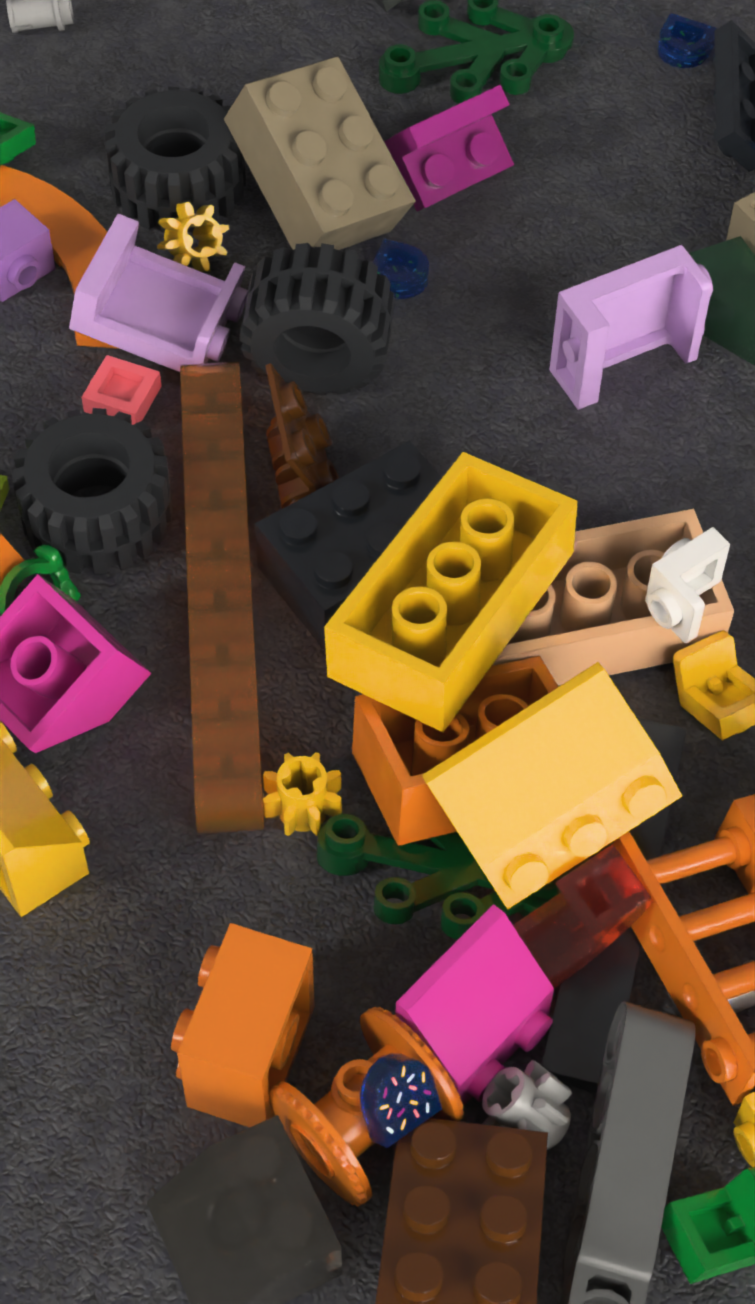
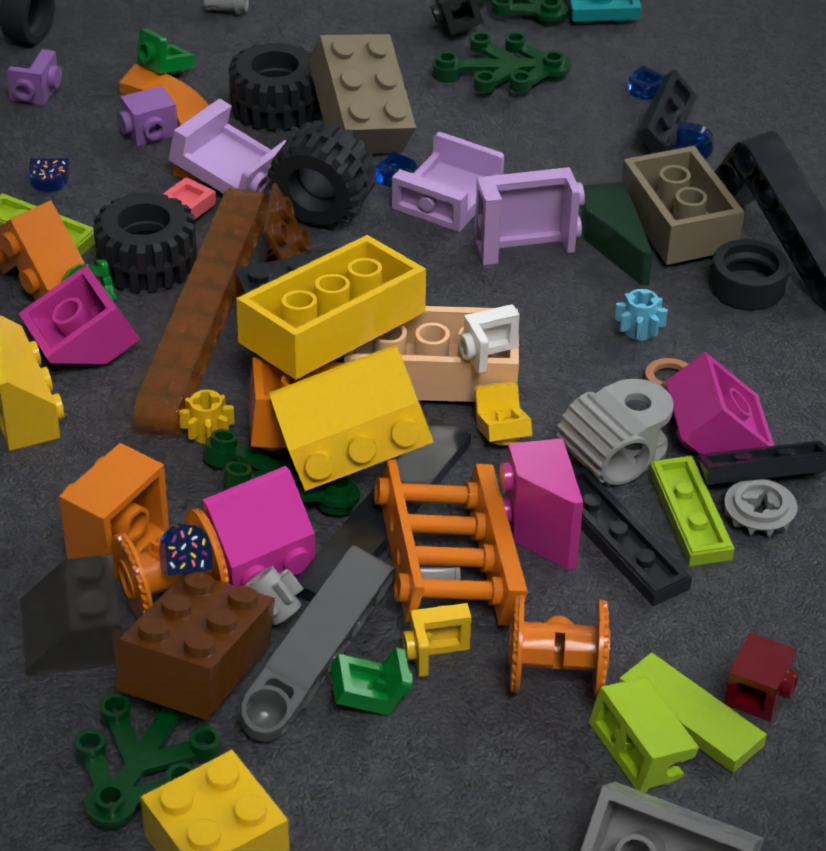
camera: 15 degrees right, 15 degrees down
yellow gear [157,202,229,272] -> none
magenta bracket [384,84,514,212] -> none
clear red slope [513,844,654,988] -> none
none -> lavender panel [392,132,504,232]

